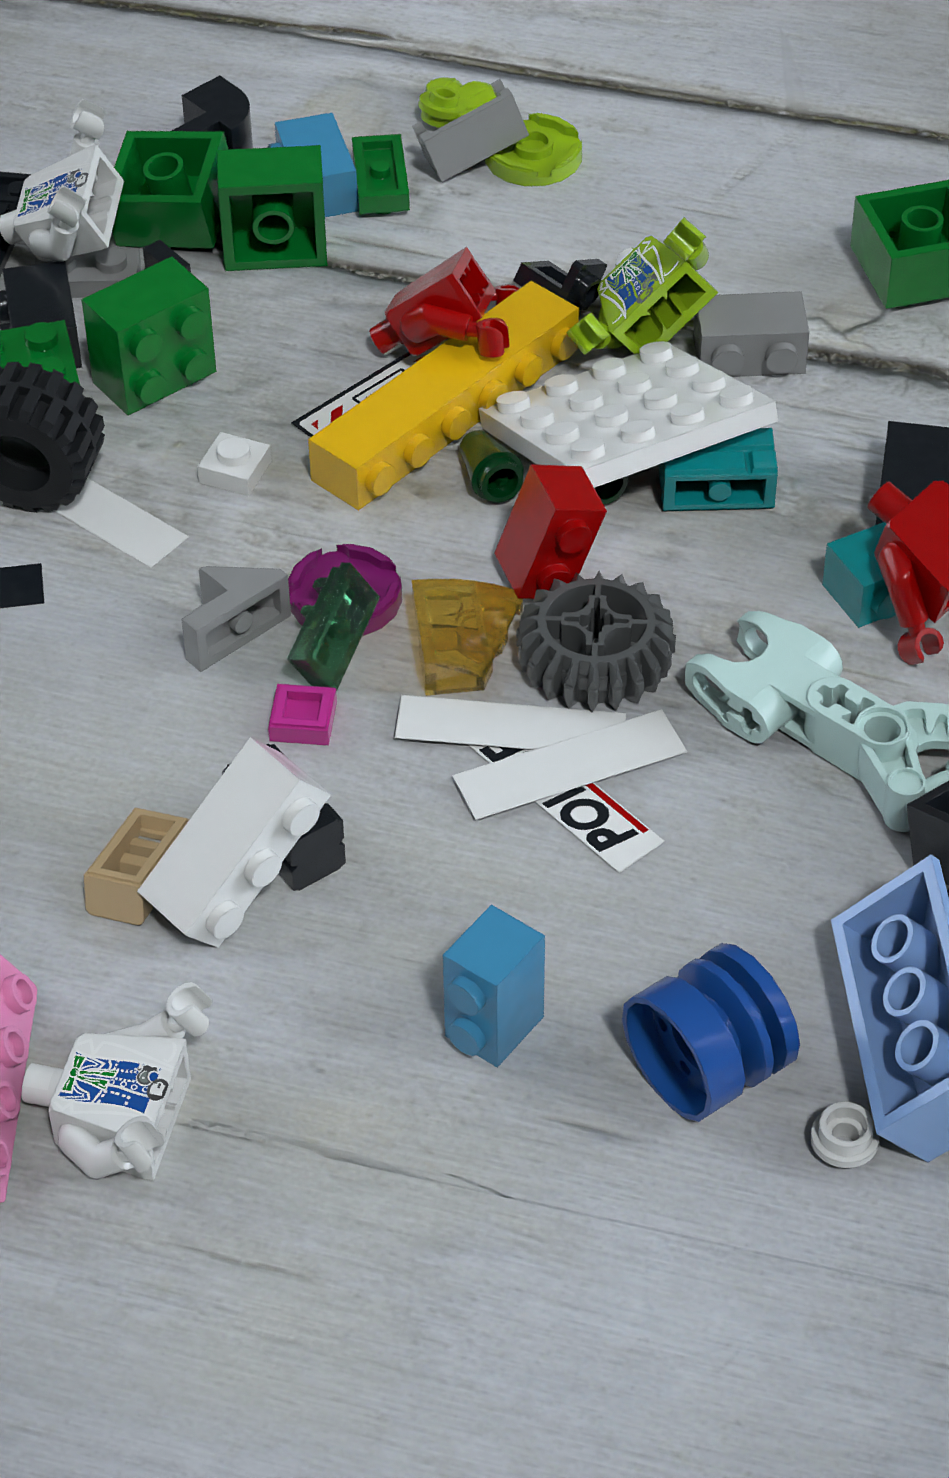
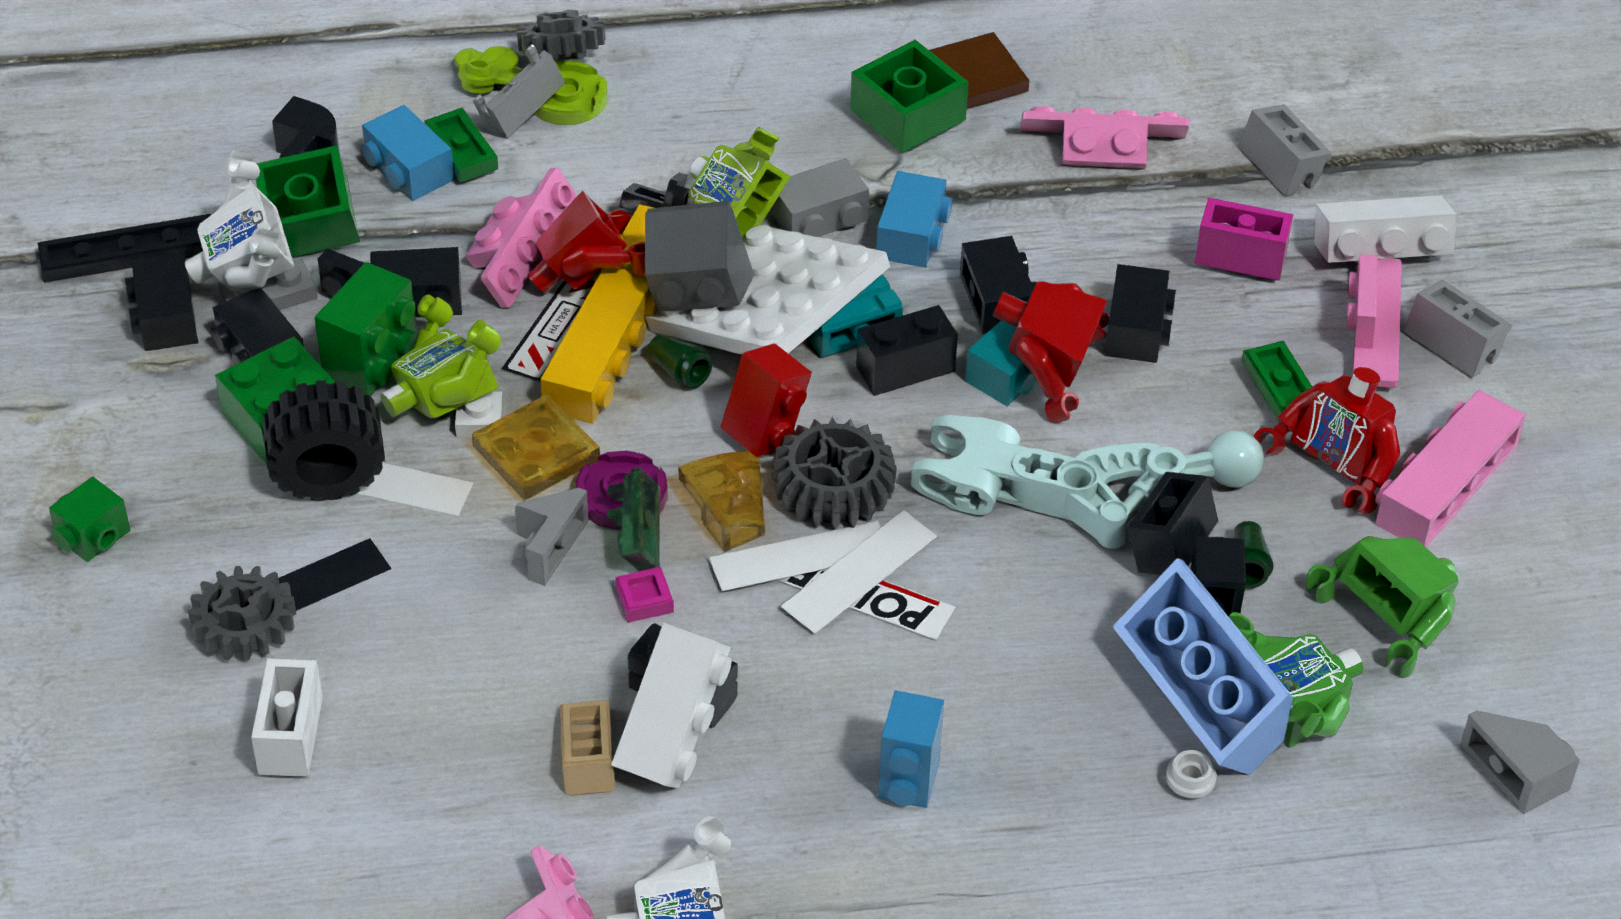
camera: 25 degrees left, 0 degrees up
green brick [217,145,328,271] -> none
blue wheel [622,943,800,1122] -> none
none -> black brick [370,247,462,317]
none -> lime torso [381,295,501,418]
none -> bright pink bracket [466,167,577,308]
none -> clear yellow plate [472,394,600,501]
none -> dark grey gear [516,10,606,62]
none -> dark grey slope [645,201,754,312]
none -> black brick [856,305,958,396]
none -> dark azure brick [876,171,952,268]

